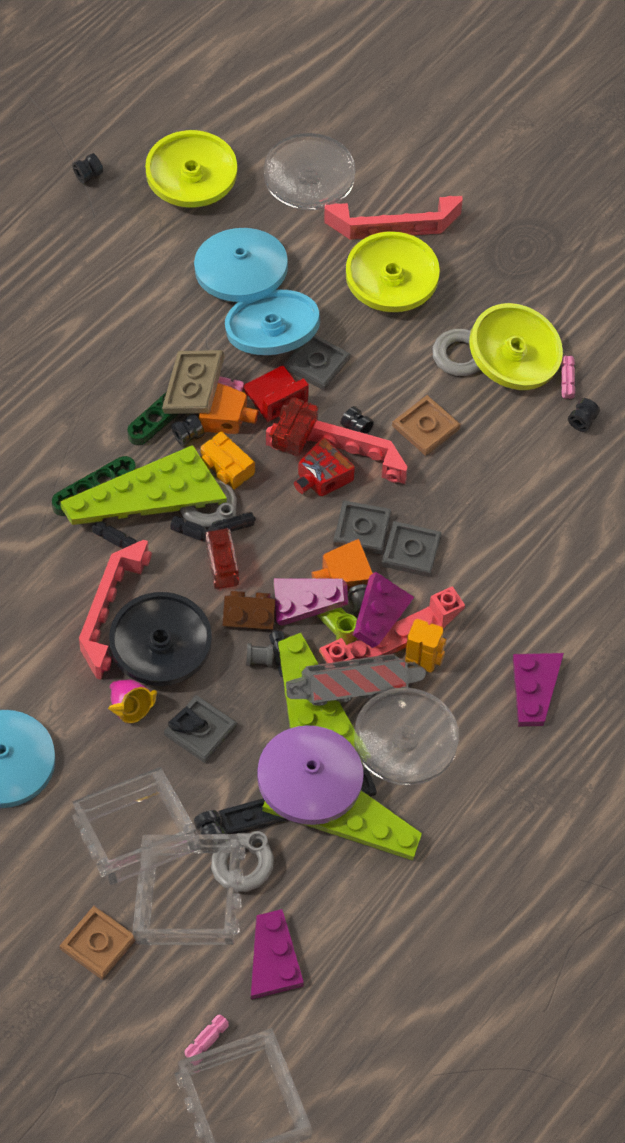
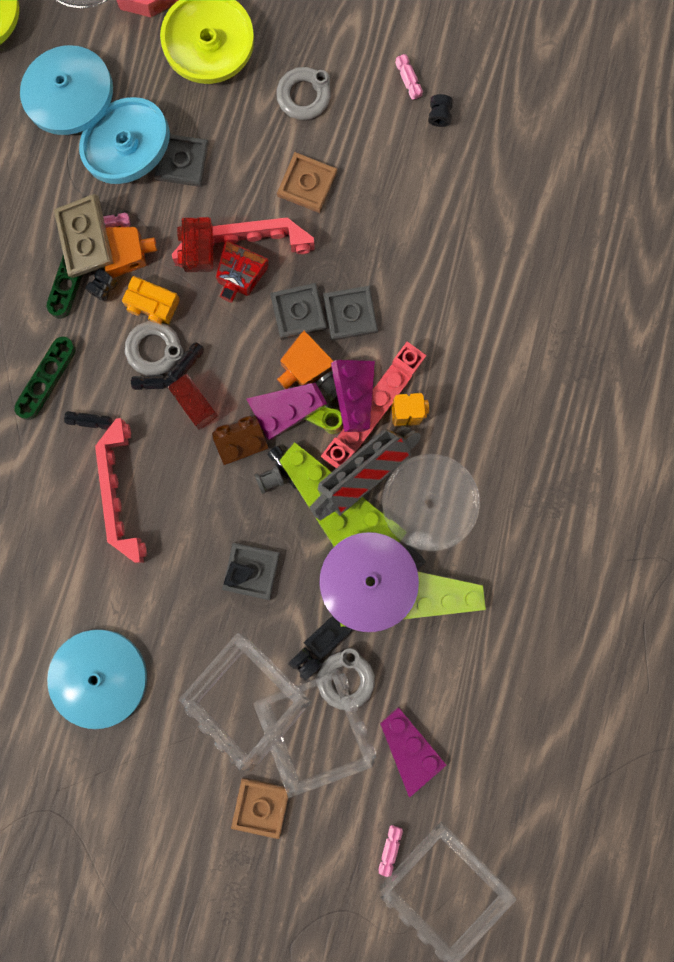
camera: 25 degrees left, 25 degrees up
lime wing [60,445,227,525] -> none
yellow hat [108,679,157,723] -> none
black dish [109,592,212,686] -> none
red bracket [243,366,309,422] -> none
black wheel [340,406,374,434] -> none
neon yellow dish [469,303,563,390] -> none
magenta wing [512,653,564,727] -> none

